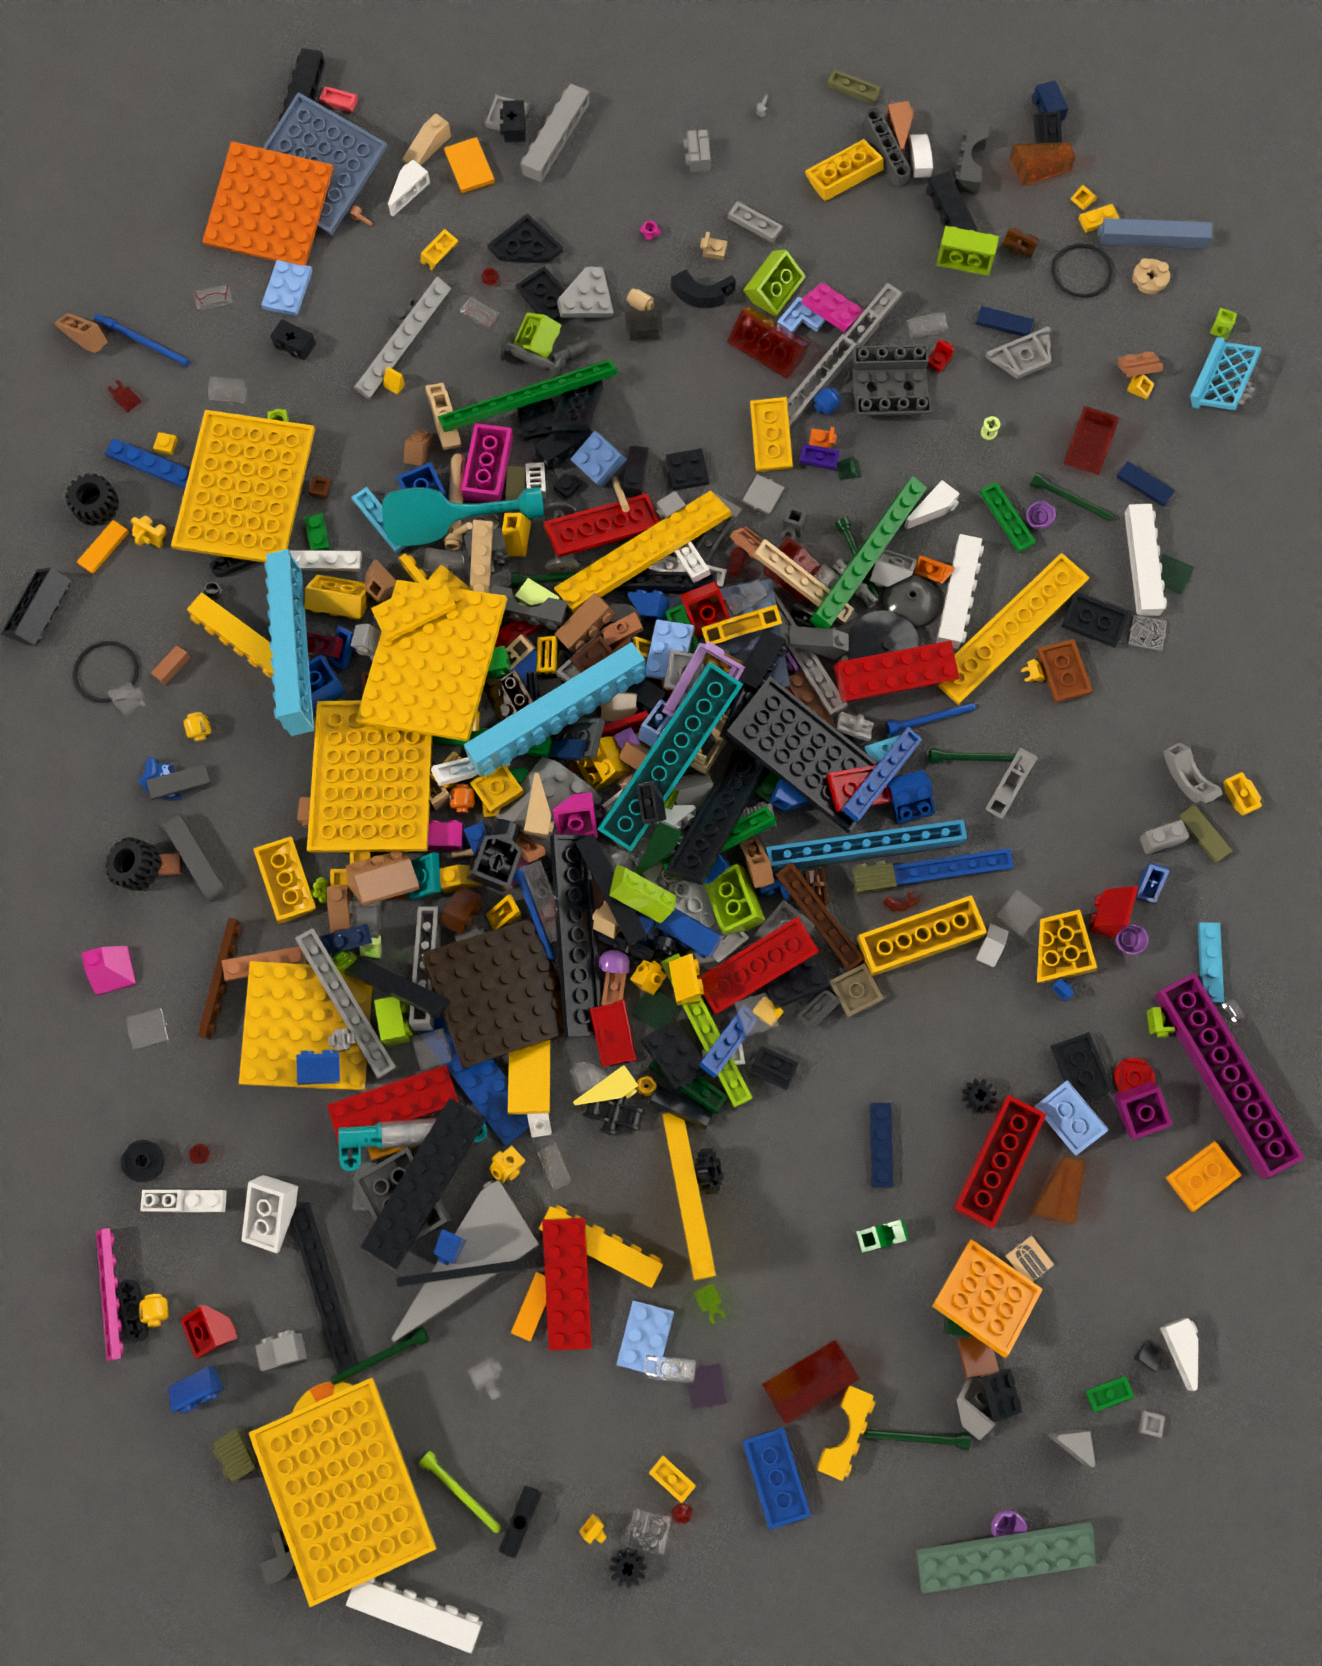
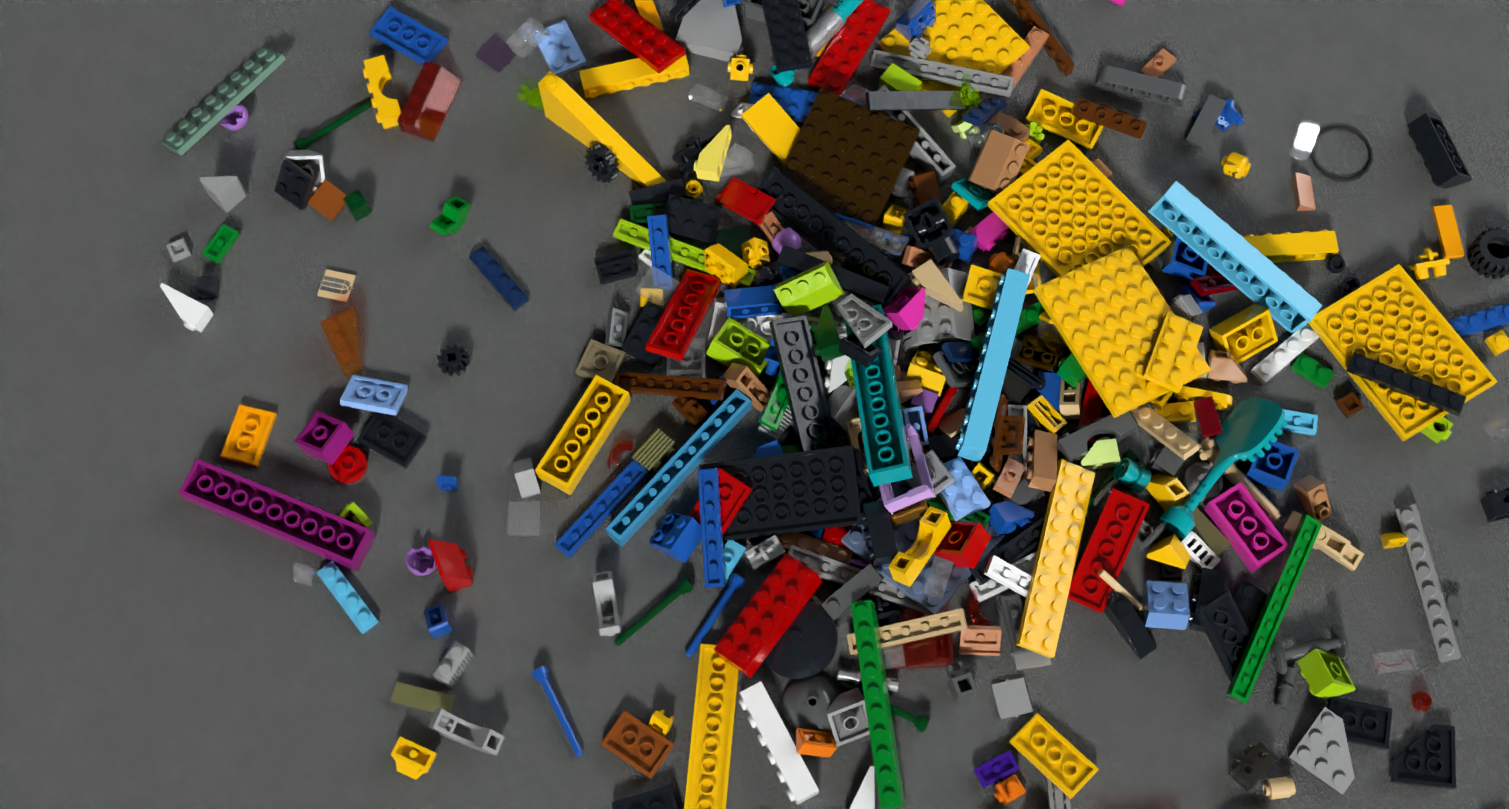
camera: 140 degrees right, 5 degrees down
black tyre [105,837,161,891] -> none
yellow hinge [420,229,458,270] -> none
light grey brick [656,491,686,520] -> none
black plate [666,448,709,491] -> none
clear green slope [837,456,861,480] -> none
light orange plate [932,1239,1043,1358] -> none
red brick [952,1095,1046,1229] -> none
yellow wedge [1037,909,1097,983] -> none
none -> blue piece [531,665,583,756]
none -> light grey wing [838,294,892,348]
none -> reddish brown bracket [1072,98,1147,139]
none -> teal wheel [1113,458,1151,493]
none -> yellow slope [1146,534,1191,569]
none -> dark red tile [1193,396,1223,438]
none -> black plate [1346,352,1466,416]

